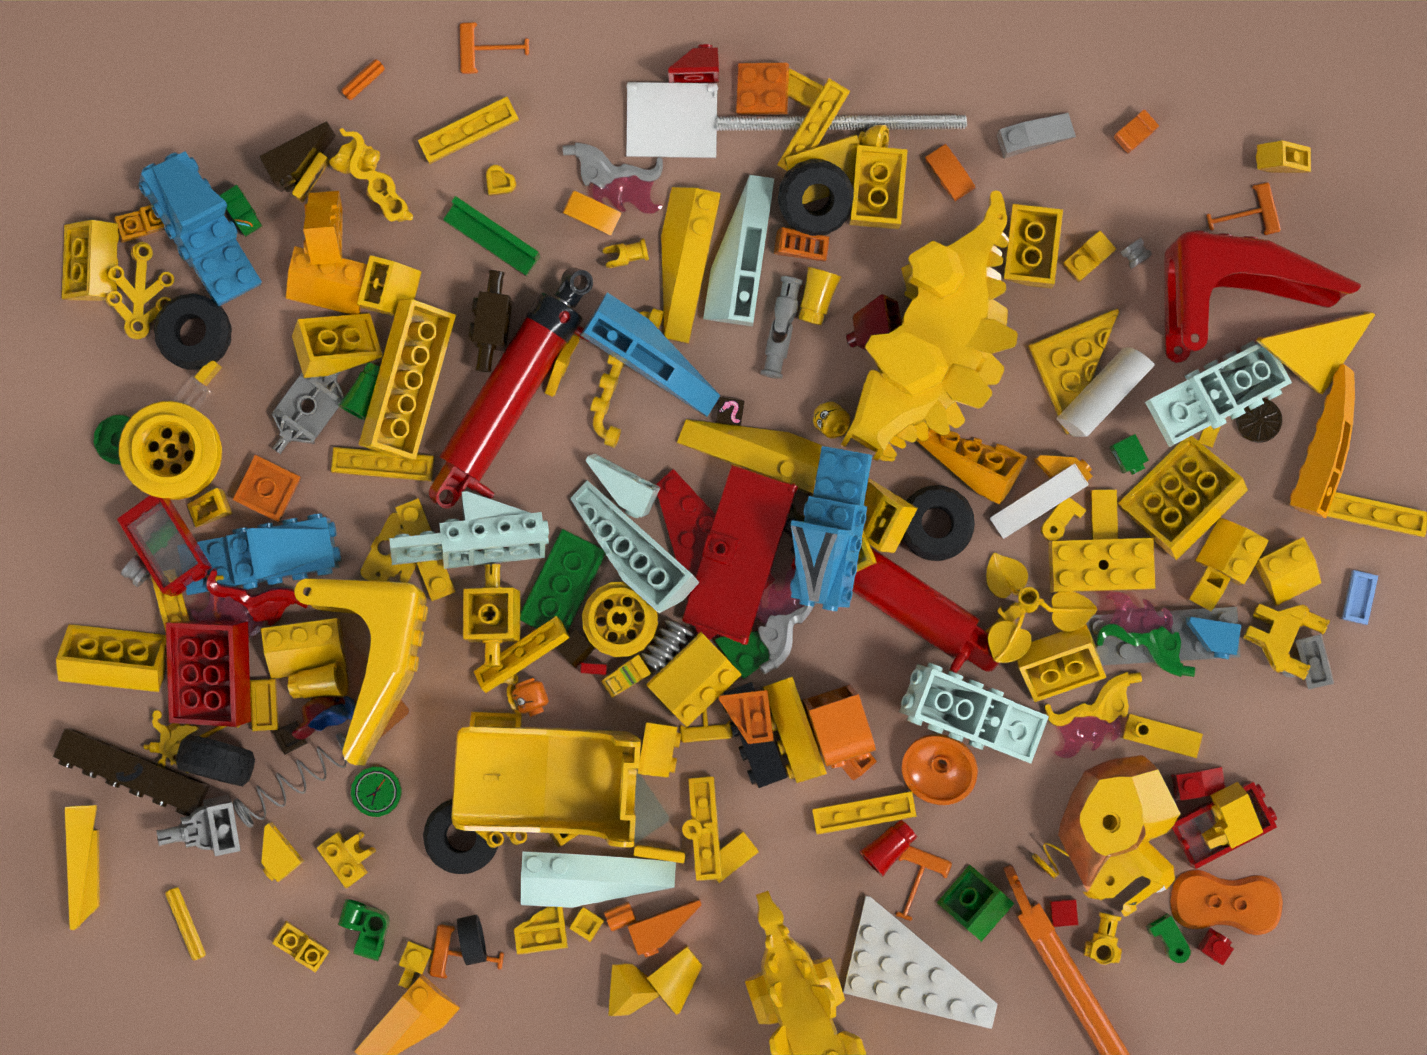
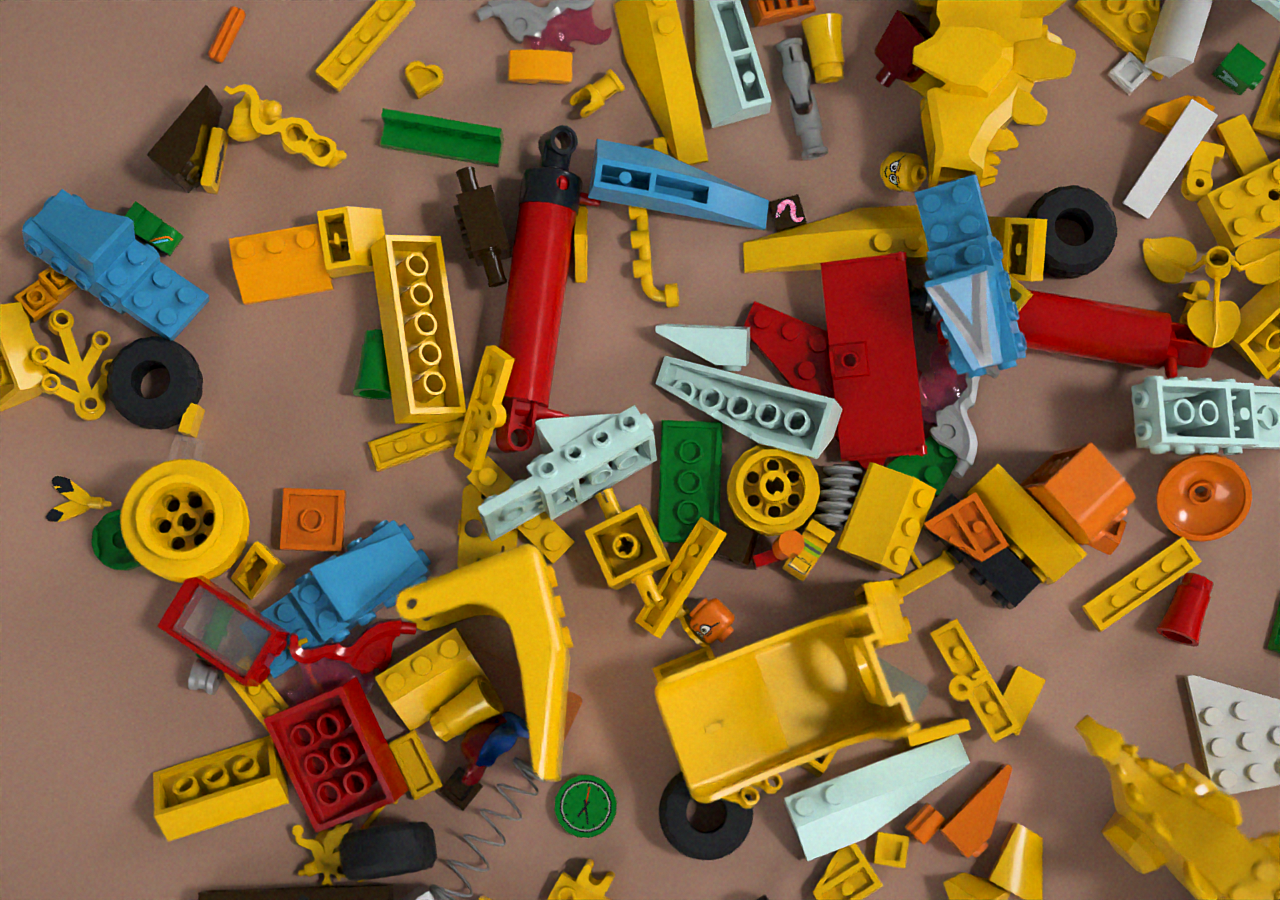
camera: 20 degrees left, 5 degrees down
light grey plate [272,371,345,454] -> none
yellow slope [292,313,383,378] -> none
light orange wedge [303,191,343,265] -> none
orange piece [896,846,952,921] -> none
light orange wedge [917,427,1027,504] -> none
none -> yellow piece [46,476,112,523]
none -> yellow hinge [454,345,515,471]
none -> orange piece [772,530,805,561]
none -> white tile [1108,52,1152,95]

